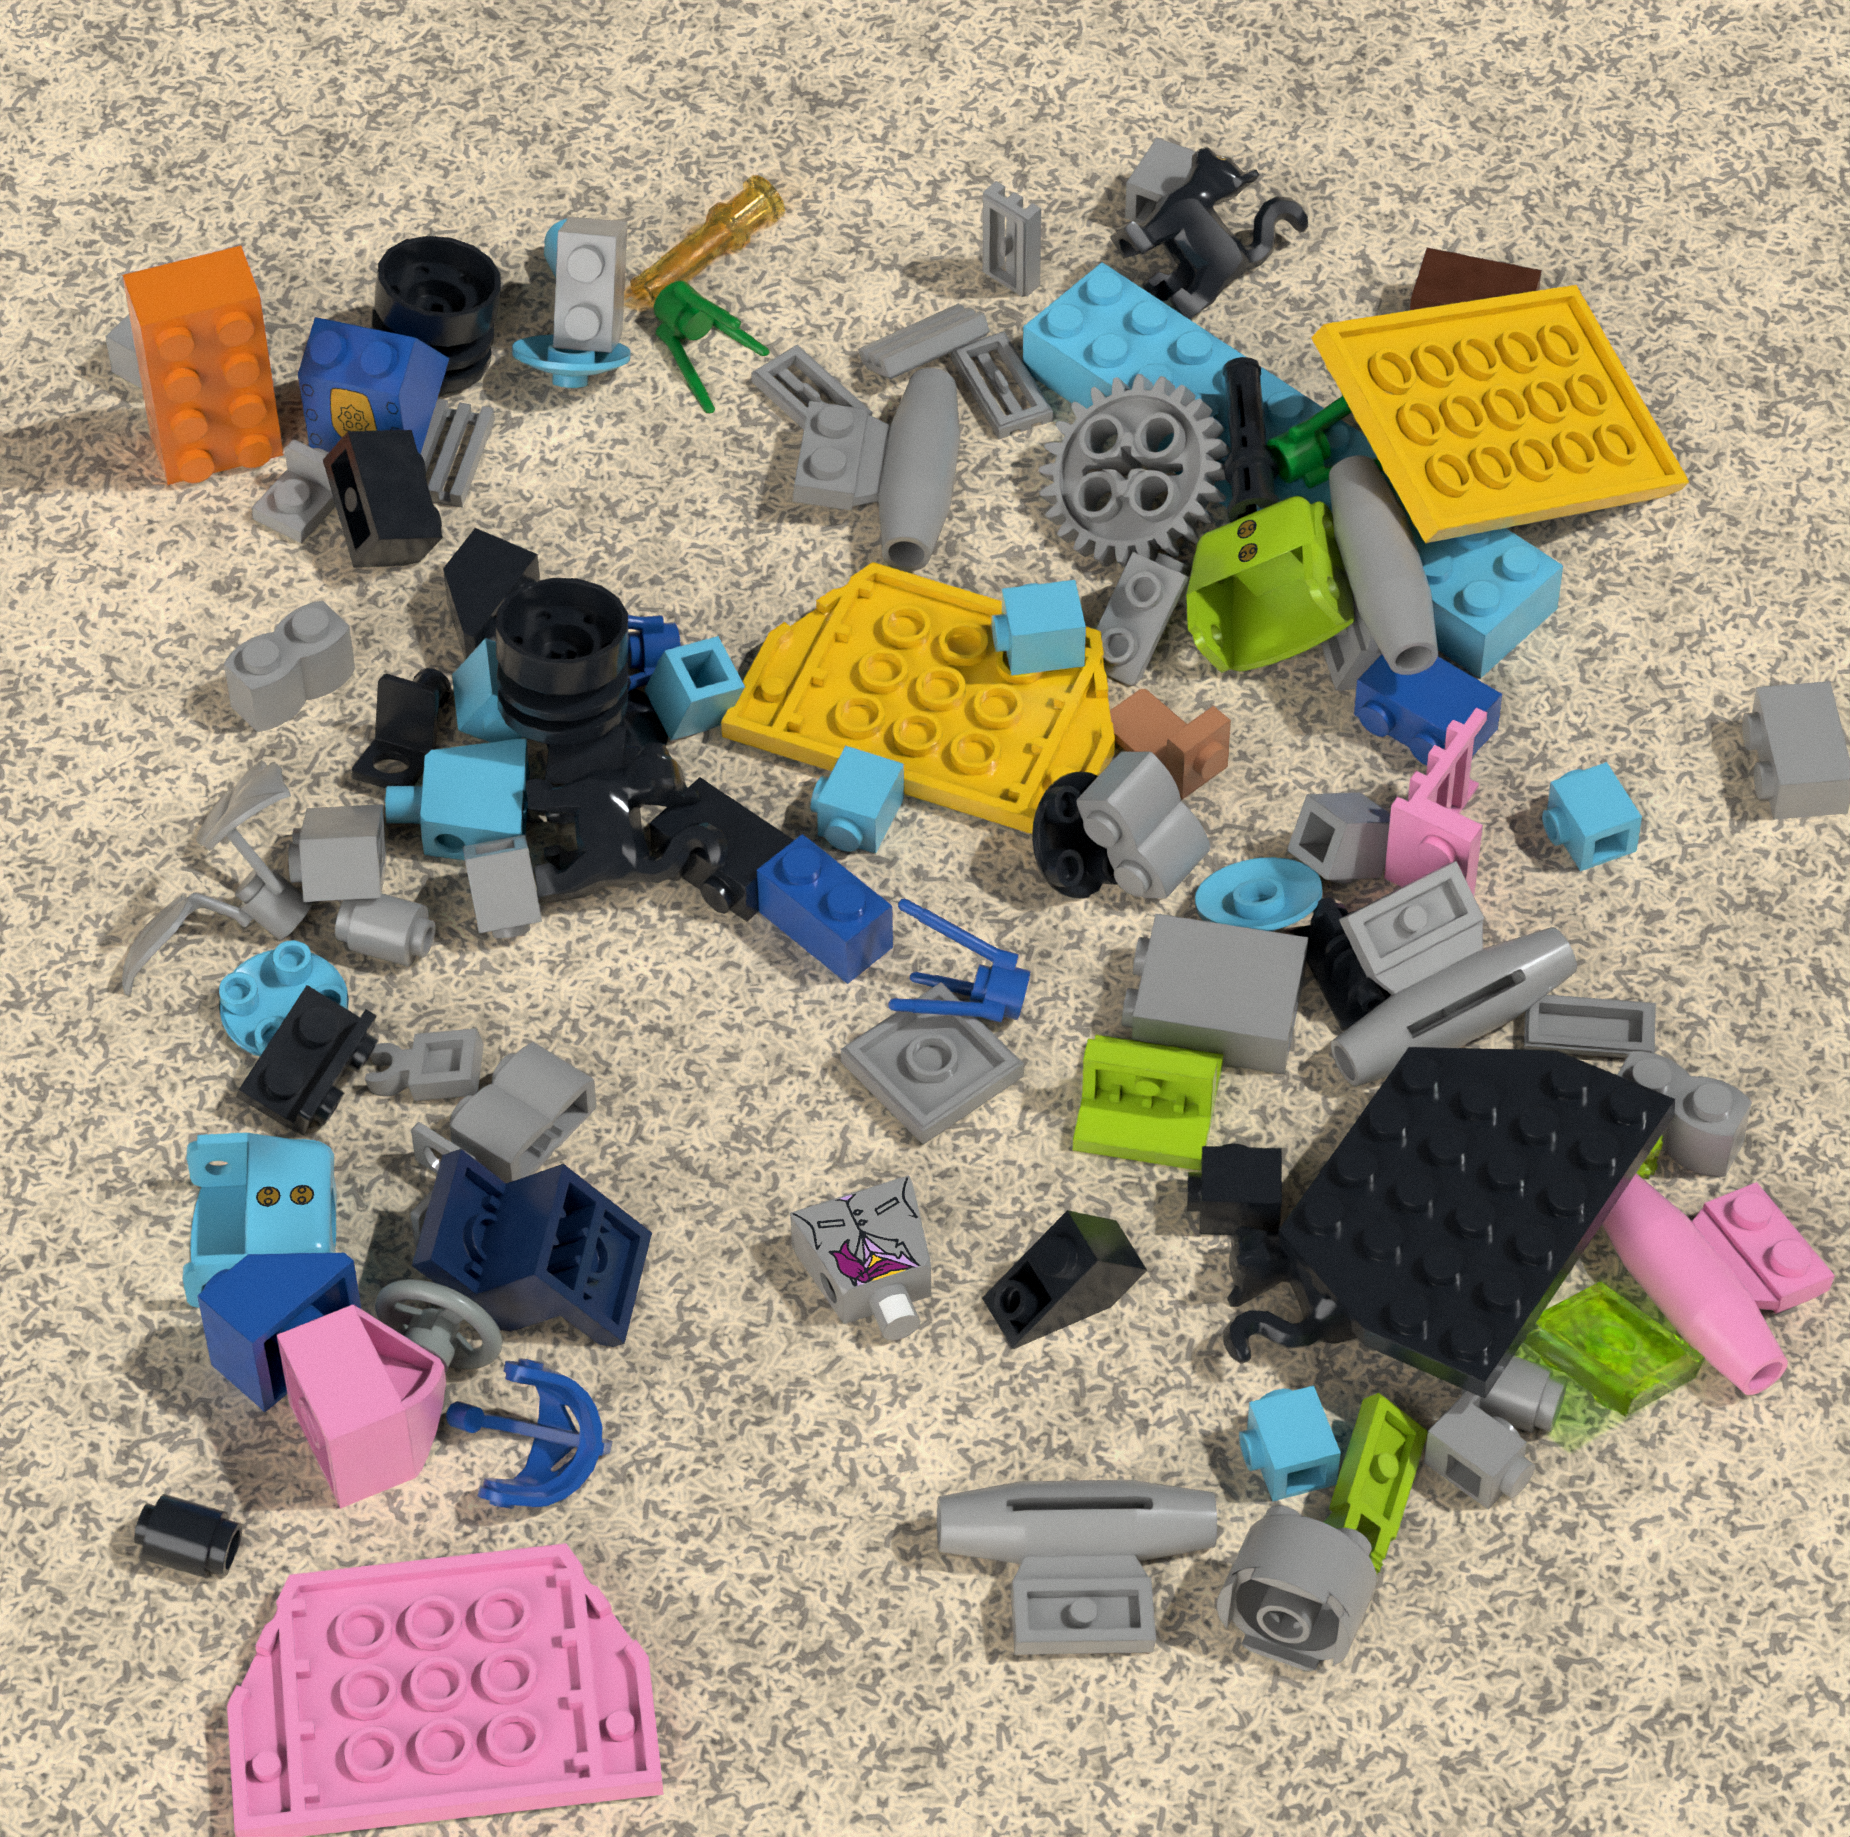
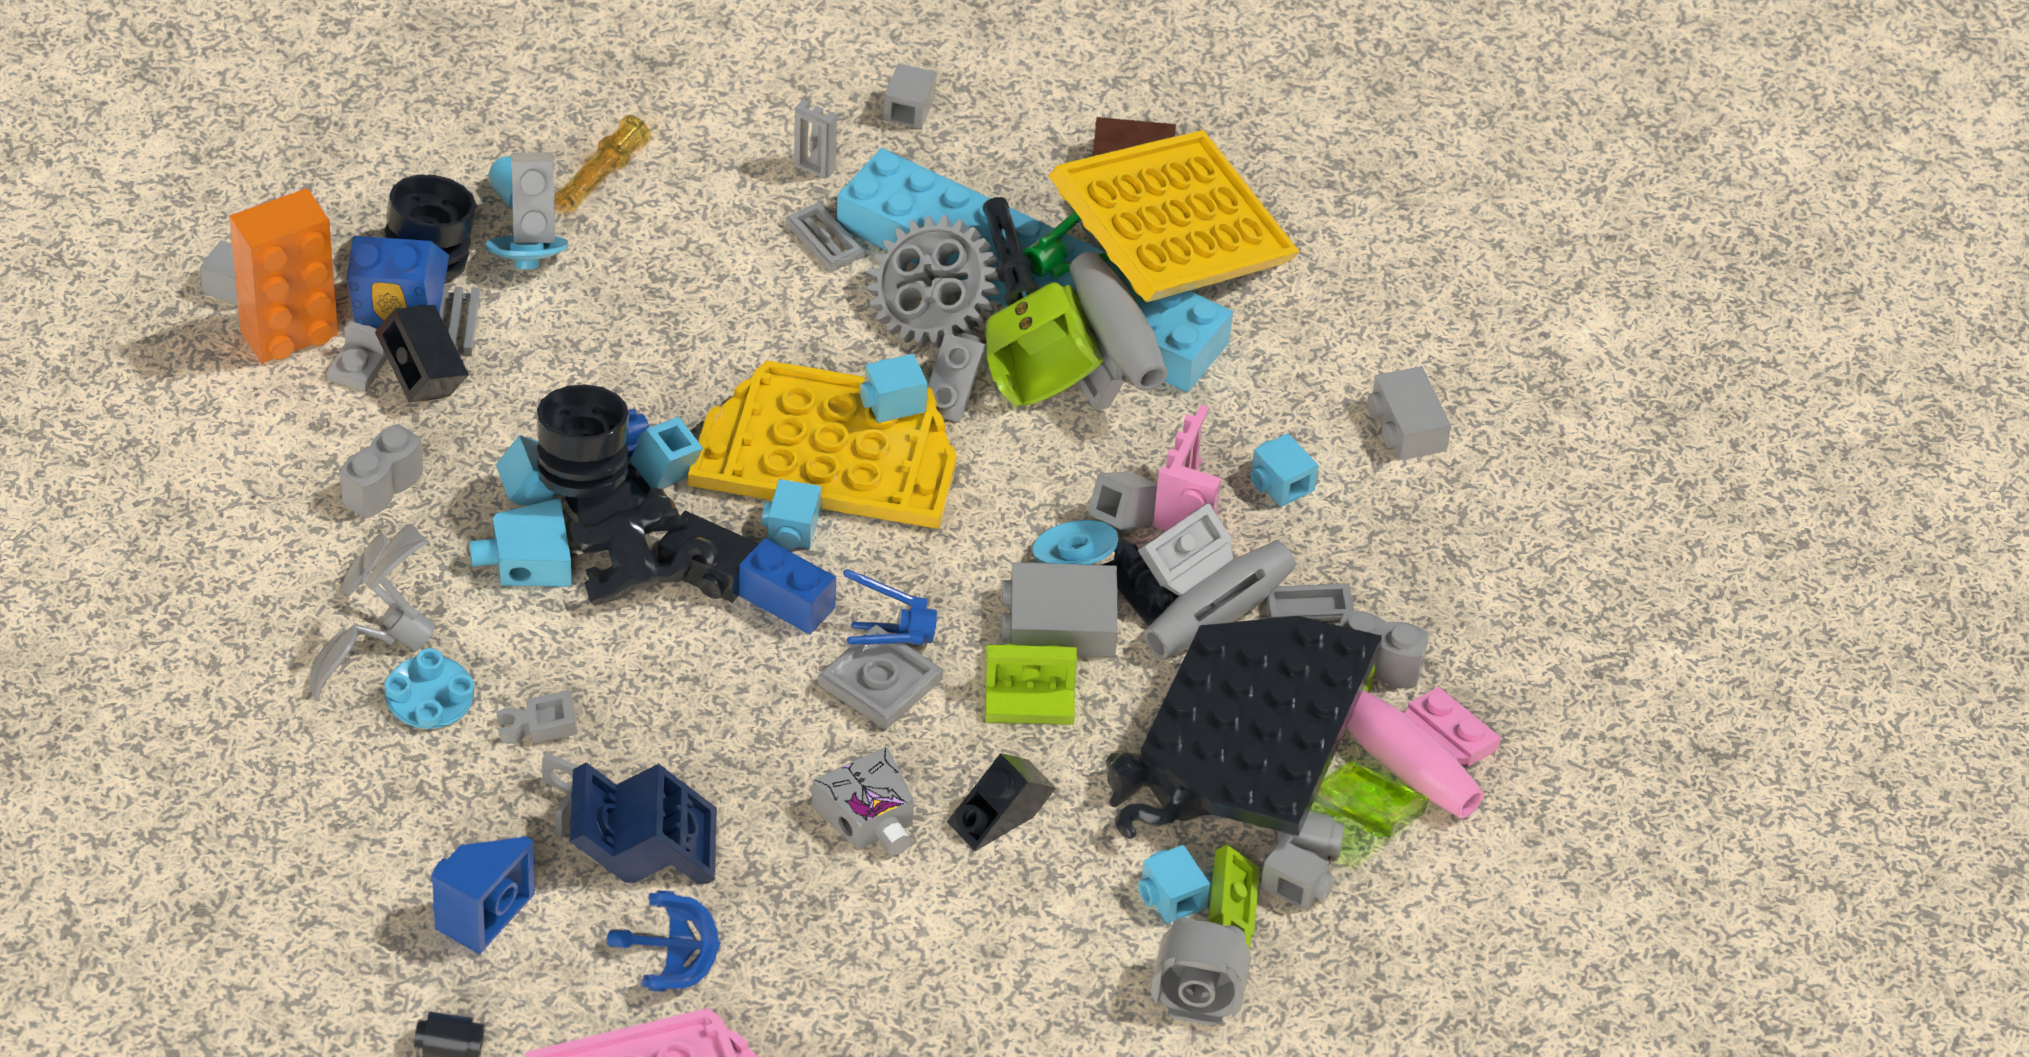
camera: 15 degrees left, 5 degrees down
medium azure piece [182,1133,337,1308] -> none
black bracket [236,985,379,1136] -> none
bright pink piece [277,1279,503,1509] -> none
light grey brick [288,804,386,902] -> none
light grey brick [335,893,435,967] -> none
black bracket [351,668,451,788] -> none
black slope [443,528,540,660] -> none
light grey brick [450,1042,597,1183] -> none
light grey brick [463,835,542,938] -> none
green plant [653,281,770,414] -> none
light grey tile [751,345,872,430] -> none
light grey plate [792,368,961,571] -> none
light grey tile [858,303,990,379] -> none
light grey plate [937,1480,1217,1655] -> none
black dish [1032,772,1118,898] -> none
light grey brick [1077,752,1210,899] -> none
black animal [1110,147,1308,319] -> none
nougat bracket [1110,689,1231,800] -> none
black brick [1187,1143,1282,1235] -> none
blue brick [1354,654,1502,766] -> none

